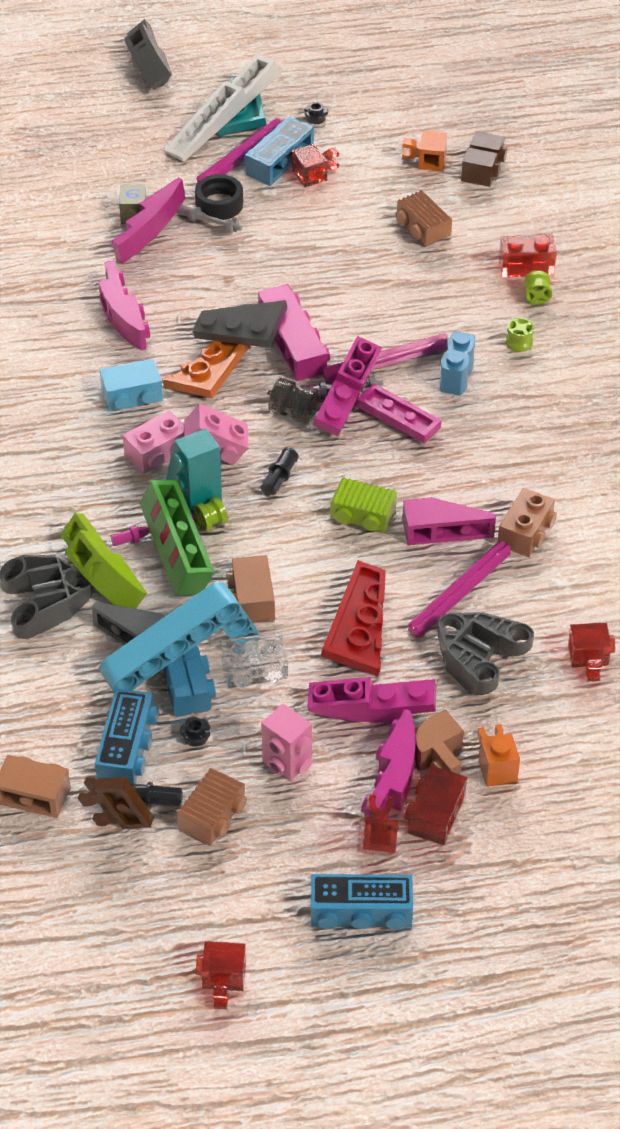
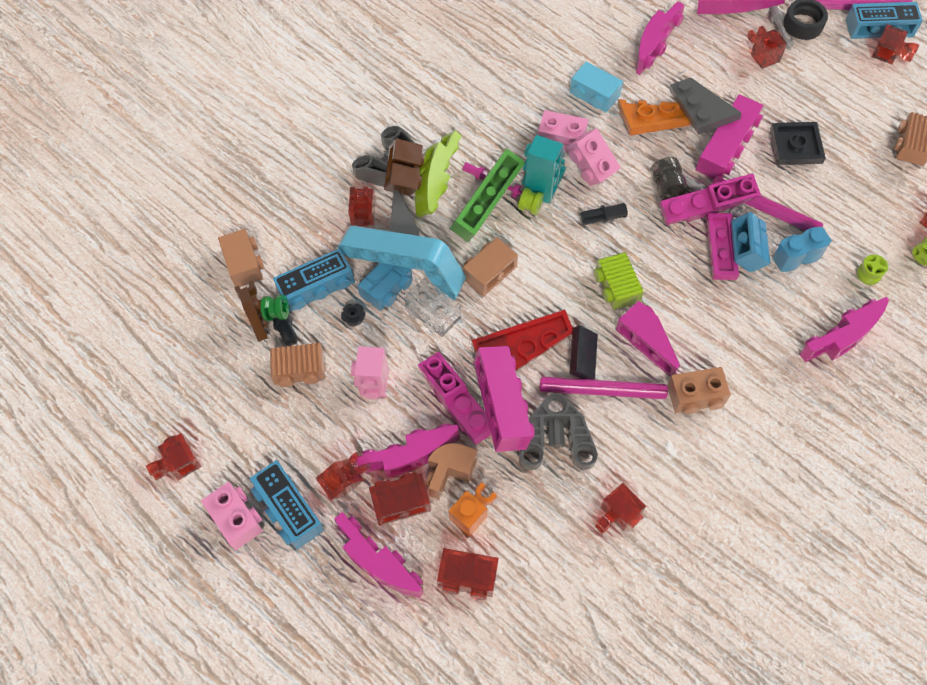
camera: 55 degrees right, 15 degrees up
none -> bright pink brick [201,482,263,551]
none -> green wheel [261,295,289,321]
none -> dark pink slope [334,512,423,598]
none -> clear red brick [348,187,376,227]
none -> reddish brown piece [384,138,425,196]
none -> clear red brick [437,548,499,600]
none -> dark pink brick [473,346,534,452]
none -> black tile [569,325,598,380]
none -> dark azure brick [731,212,770,272]
none -> clear red brick [747,26,787,69]
none -> black plate [770,122,826,165]
none -> dark pink slope [800,297,889,362]

